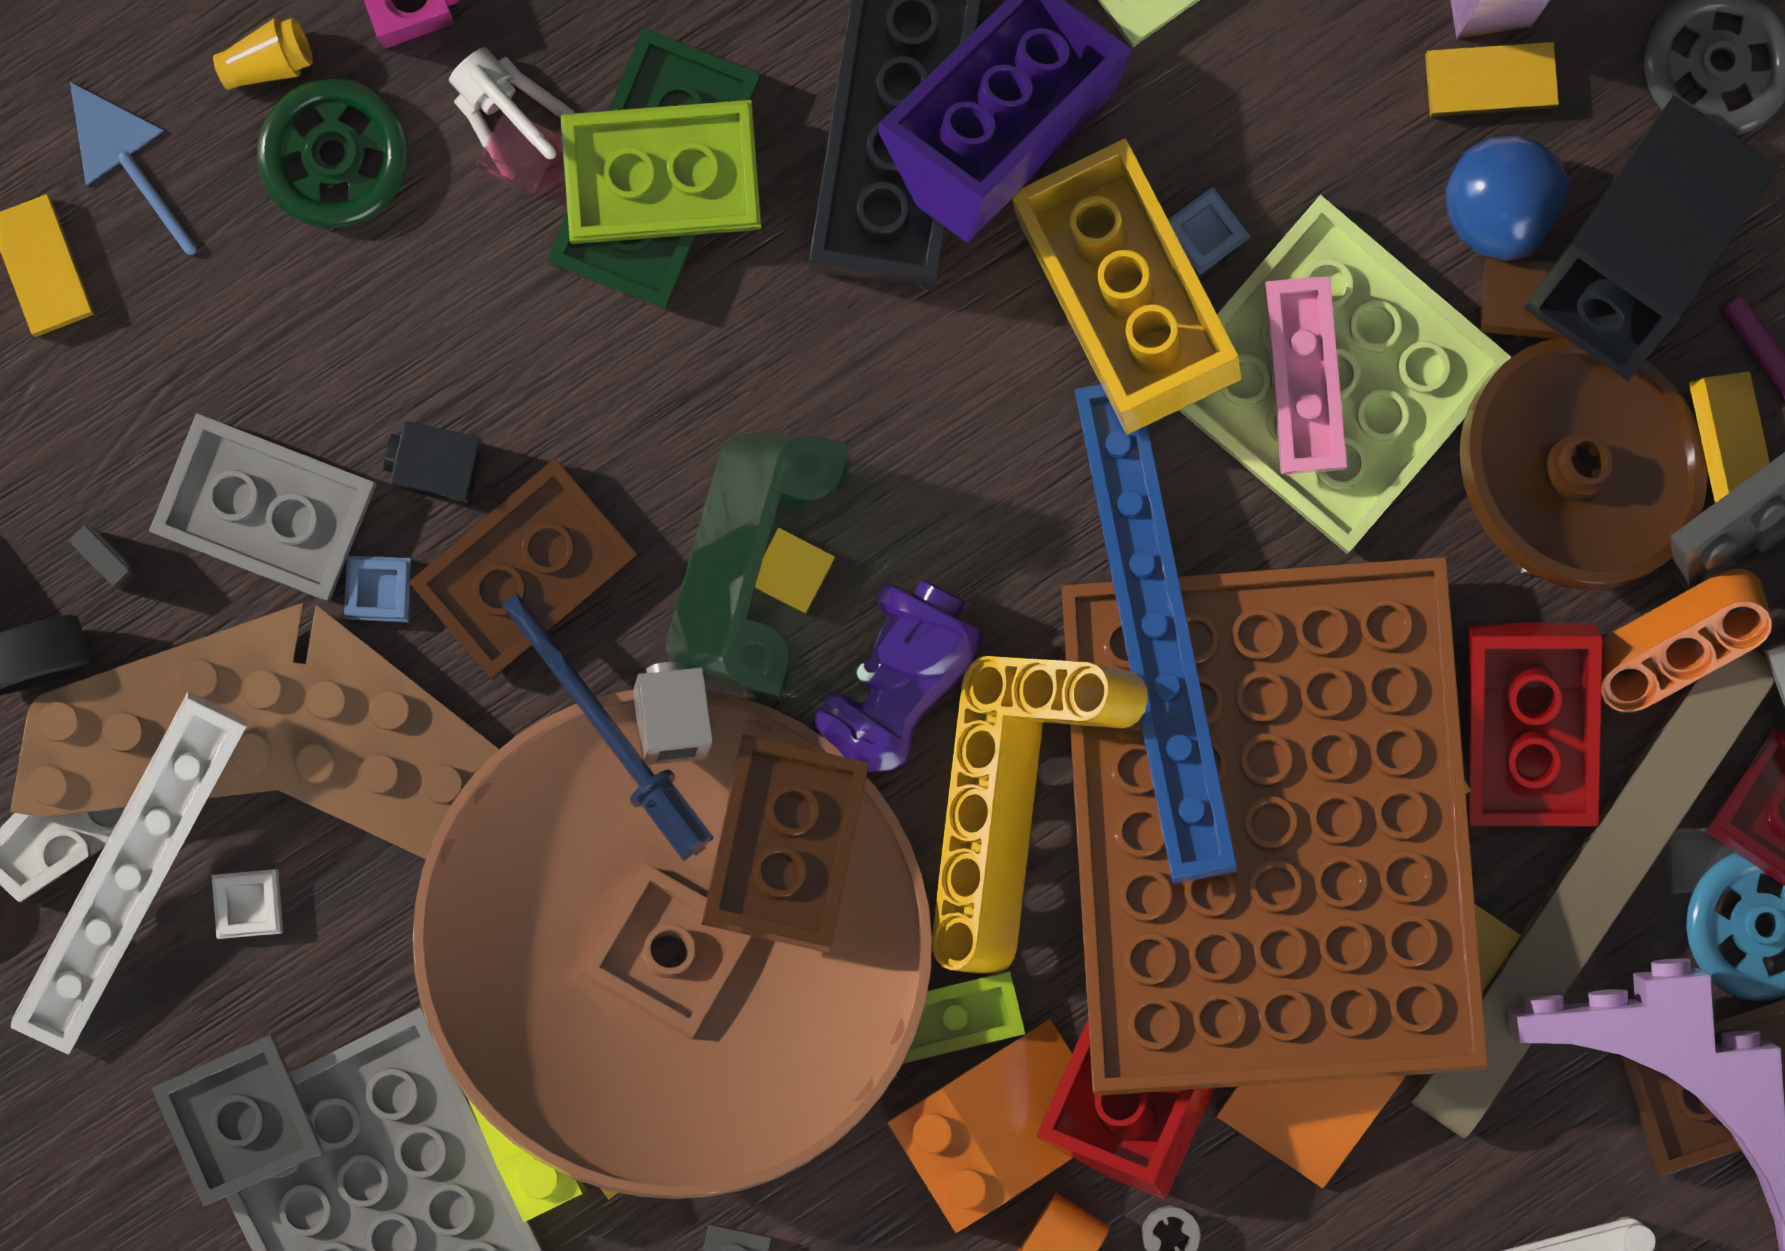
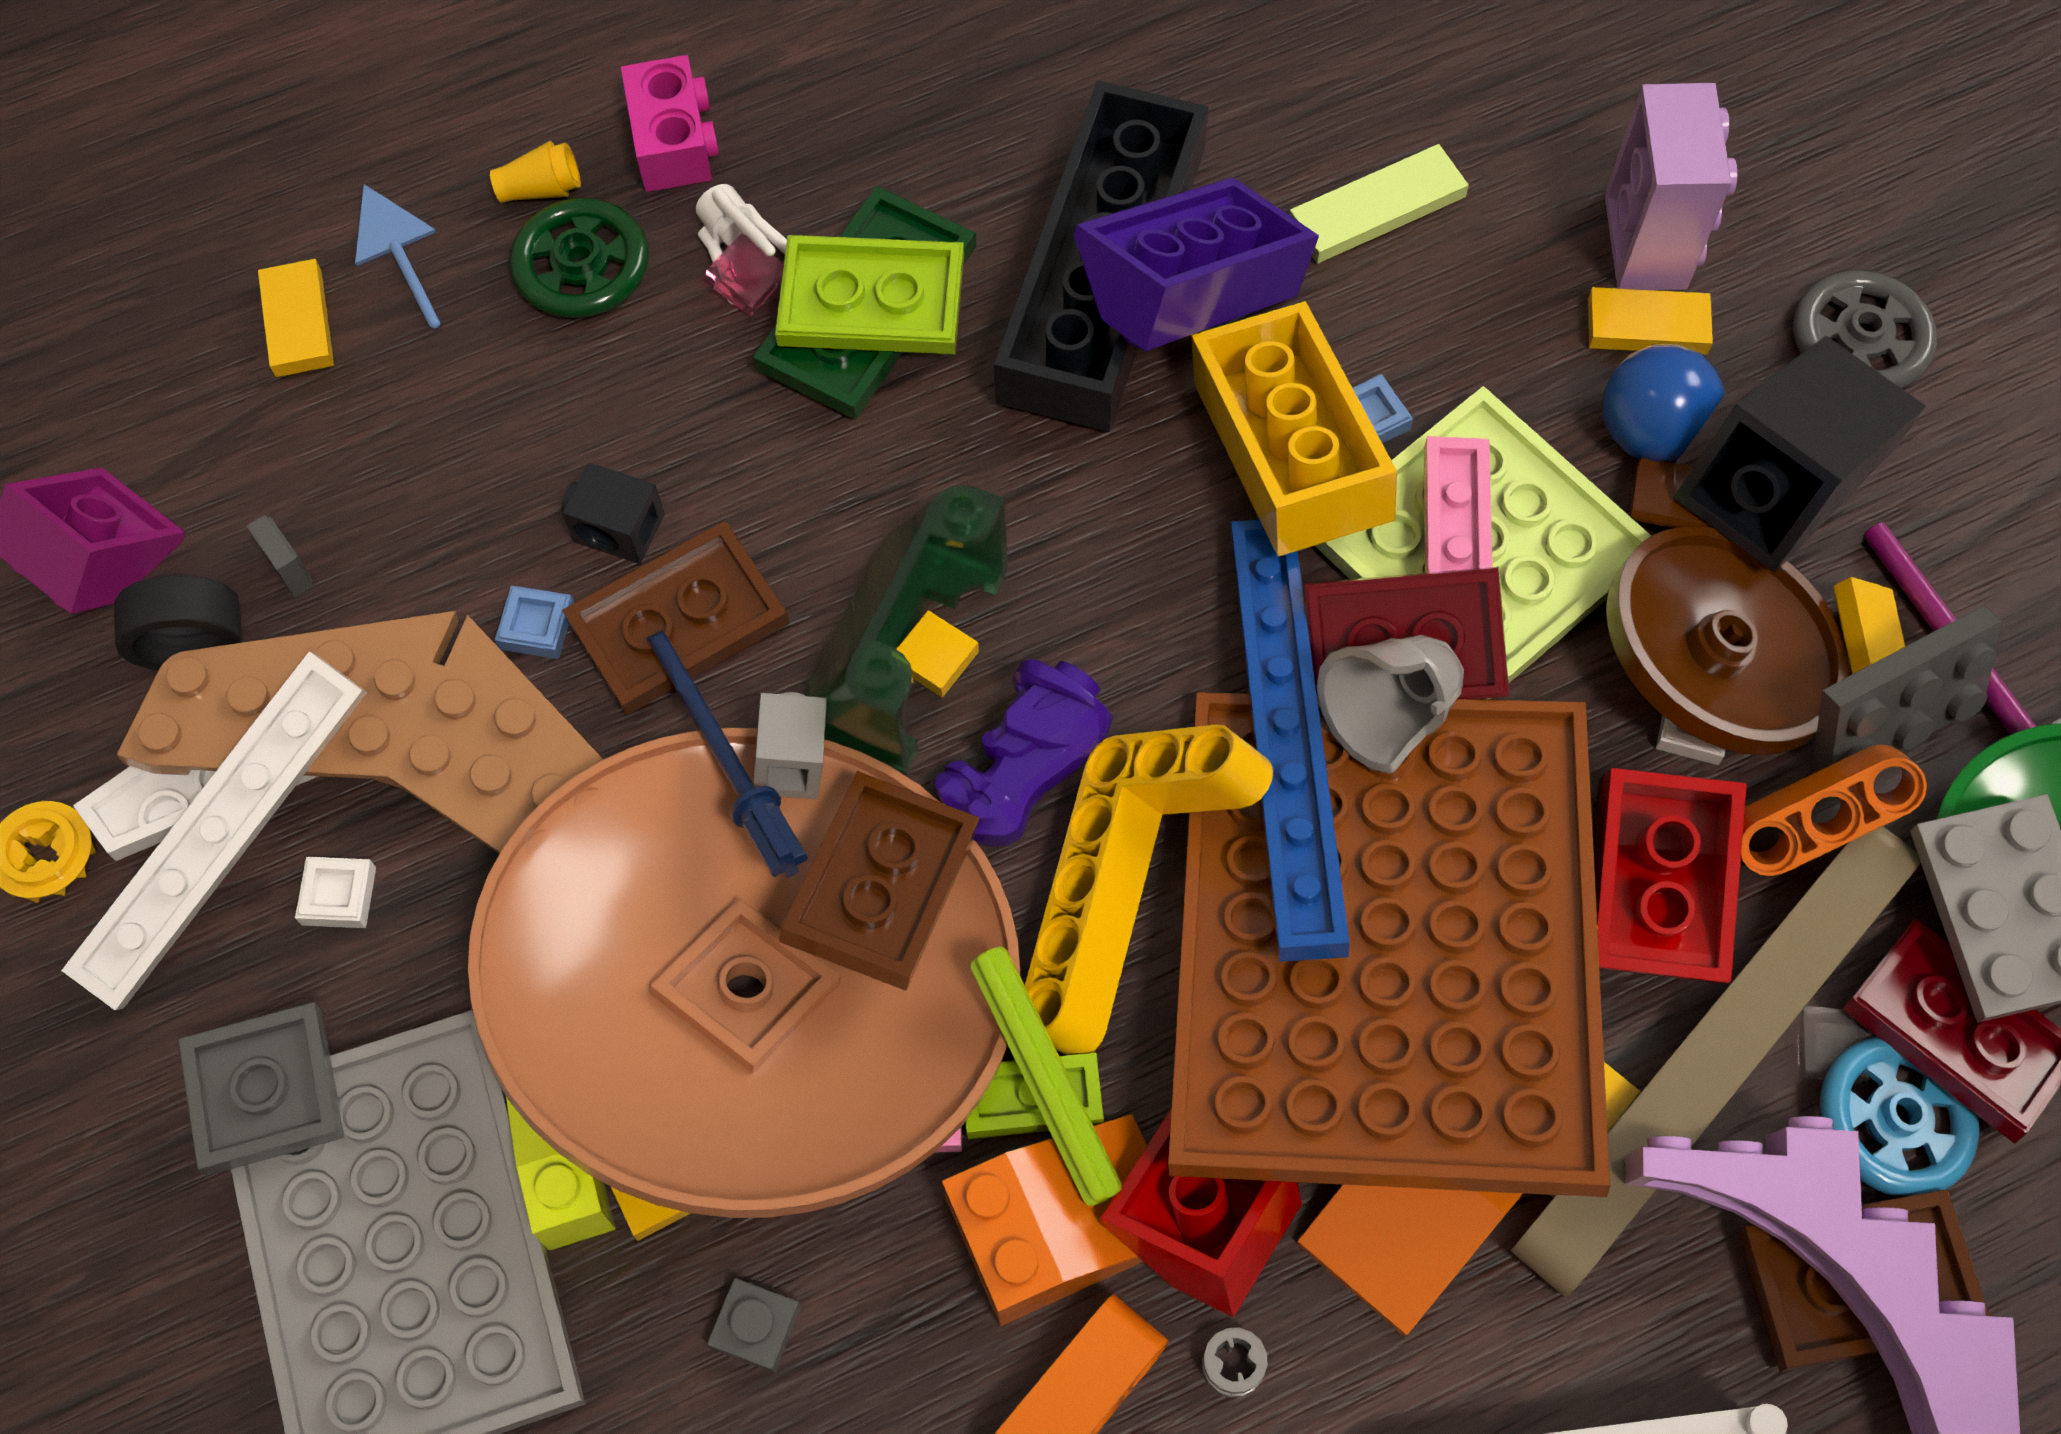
camera: 10 degrees right, 20 degrees down
light grey plate [149,413,376,603] -> none
none -> lime axle [971,946,1122,1206]
none -> dark red tile [1304,566,1510,699]
none -> light grey helmet [1317,635,1464,774]

